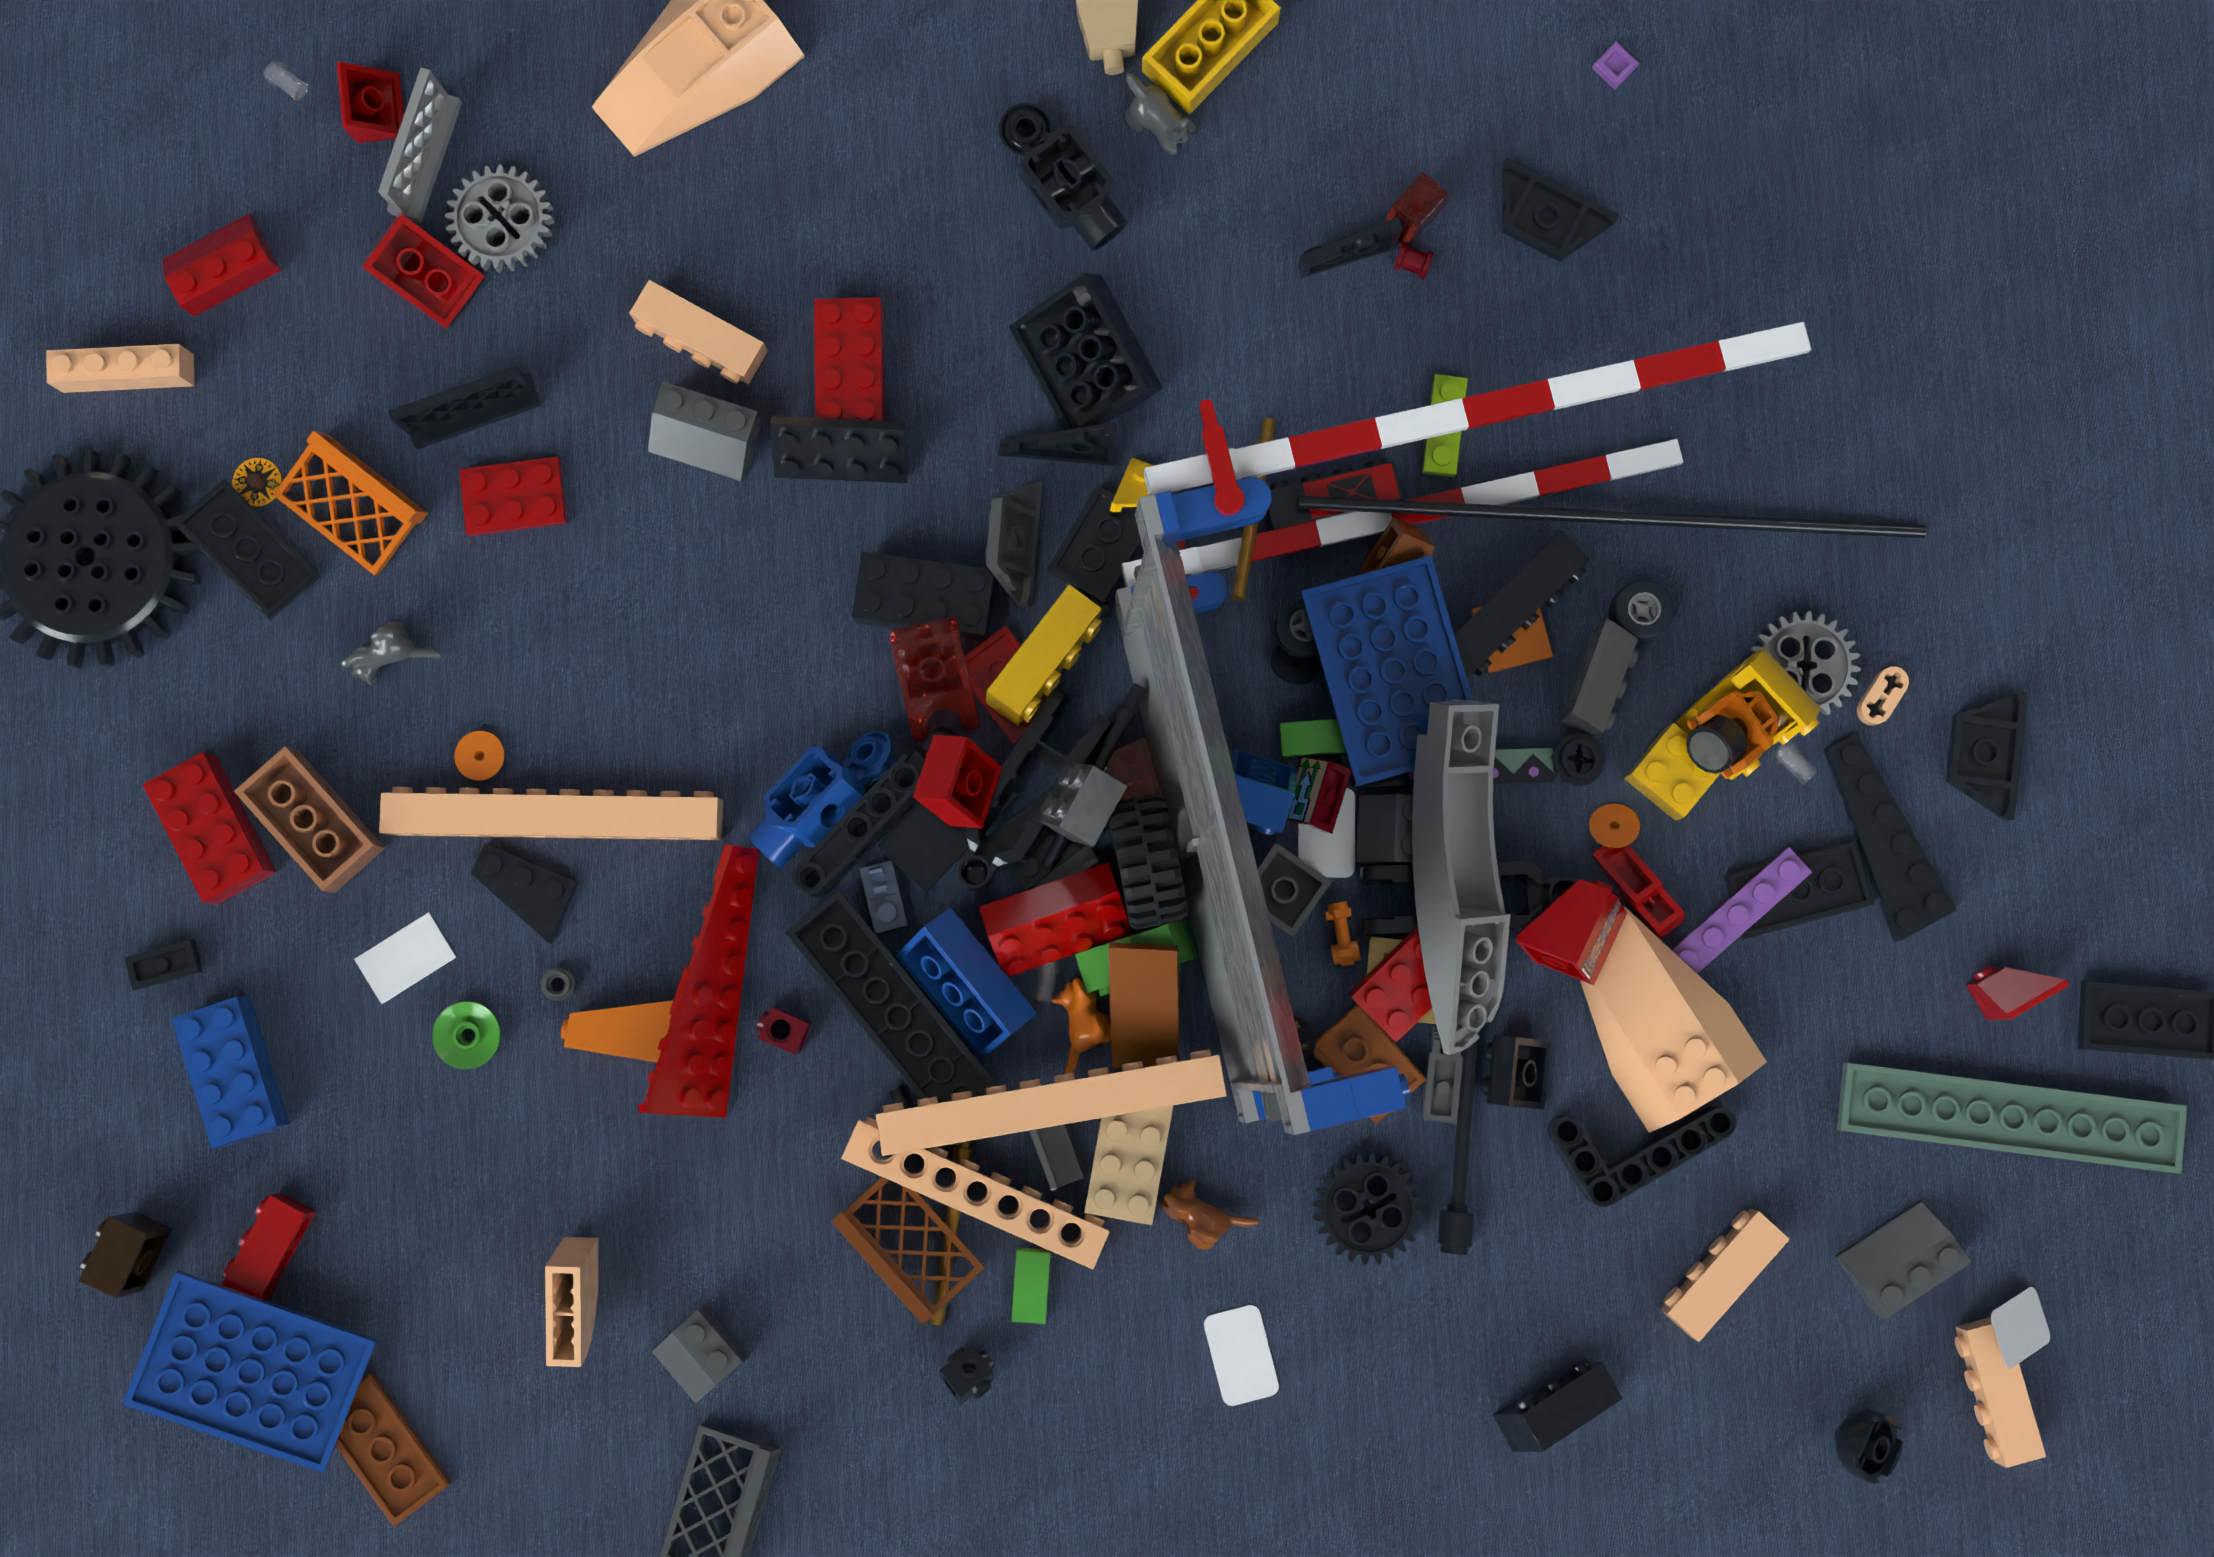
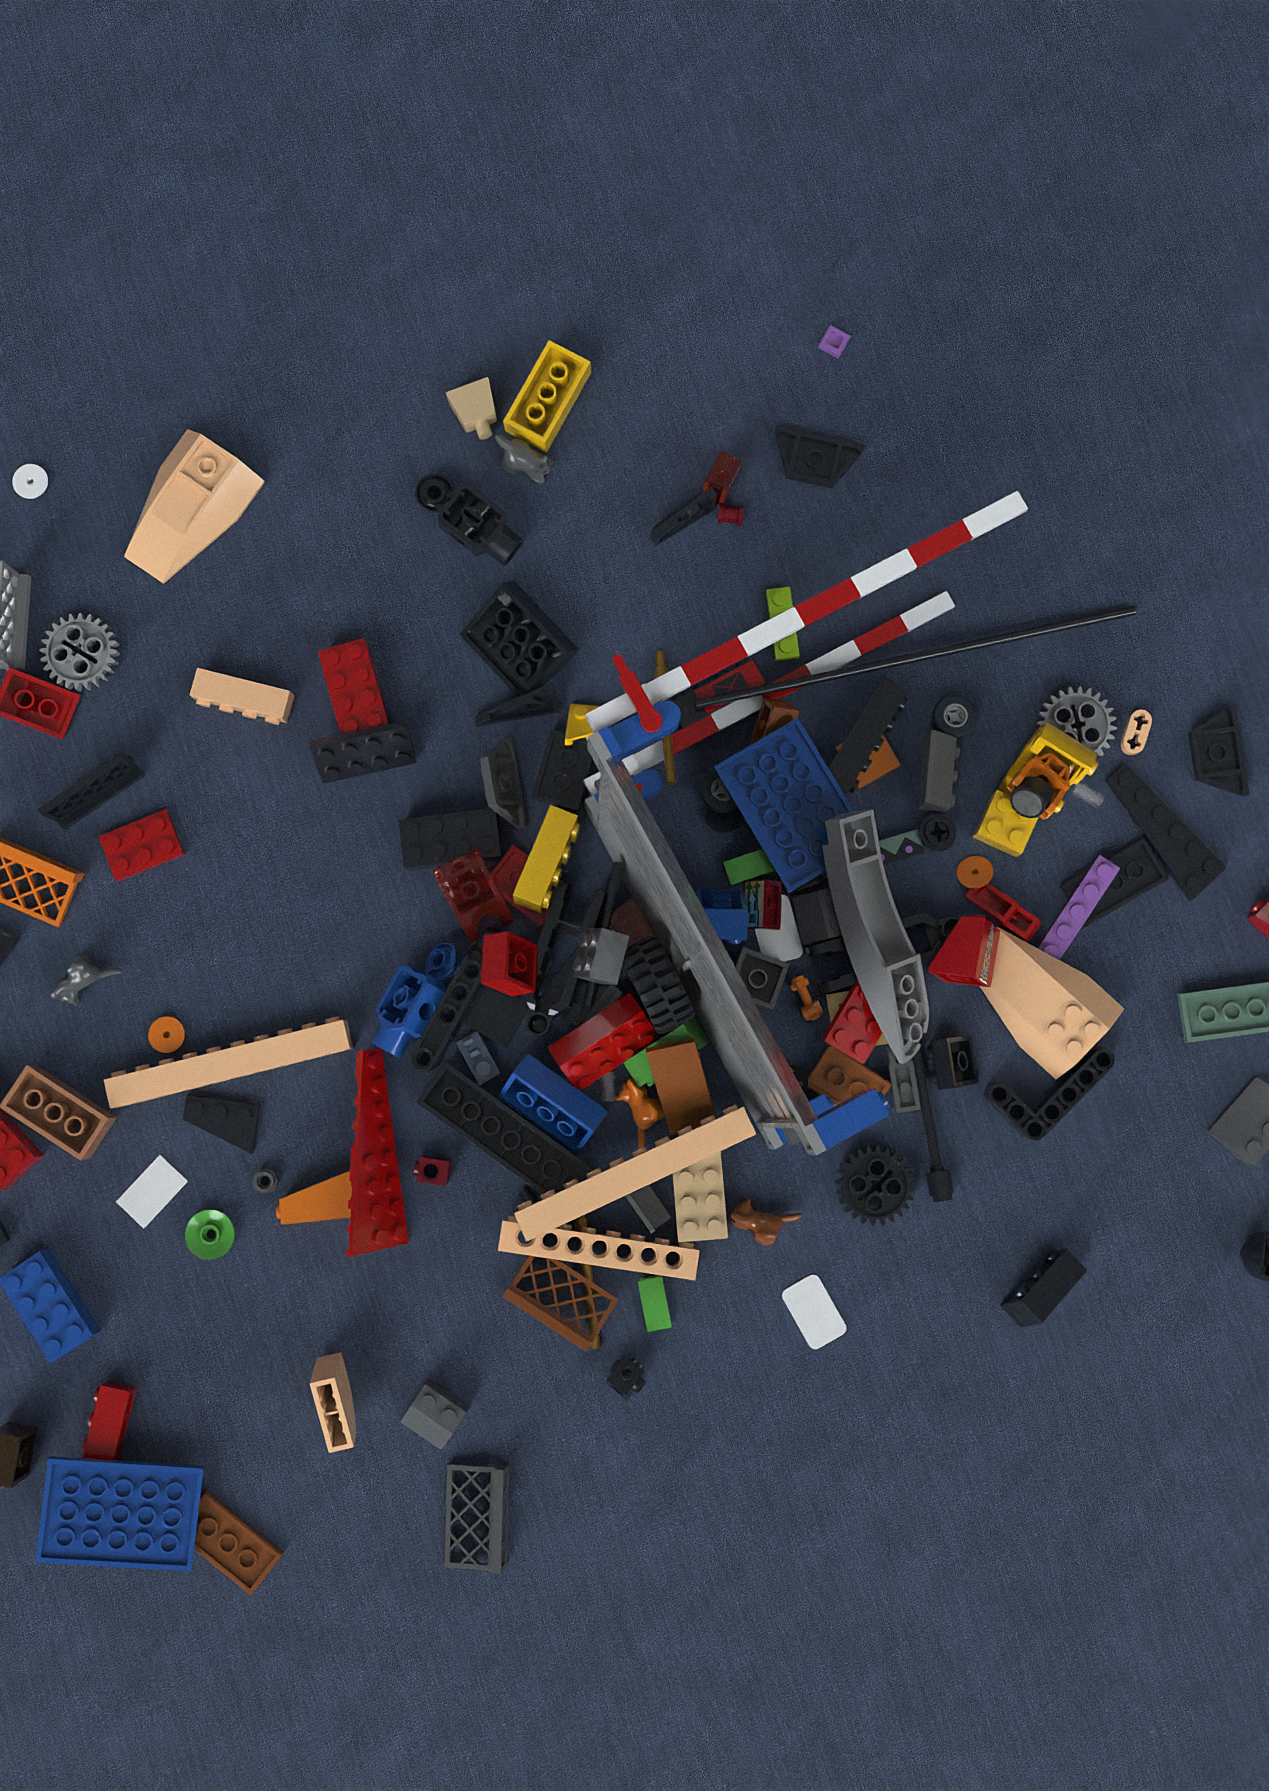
camera: 15 degrees left, 0 degrees up
dark grey slope [648,382,763,482] -> none
light nougat brick [1661,1208,1790,1342] -> none

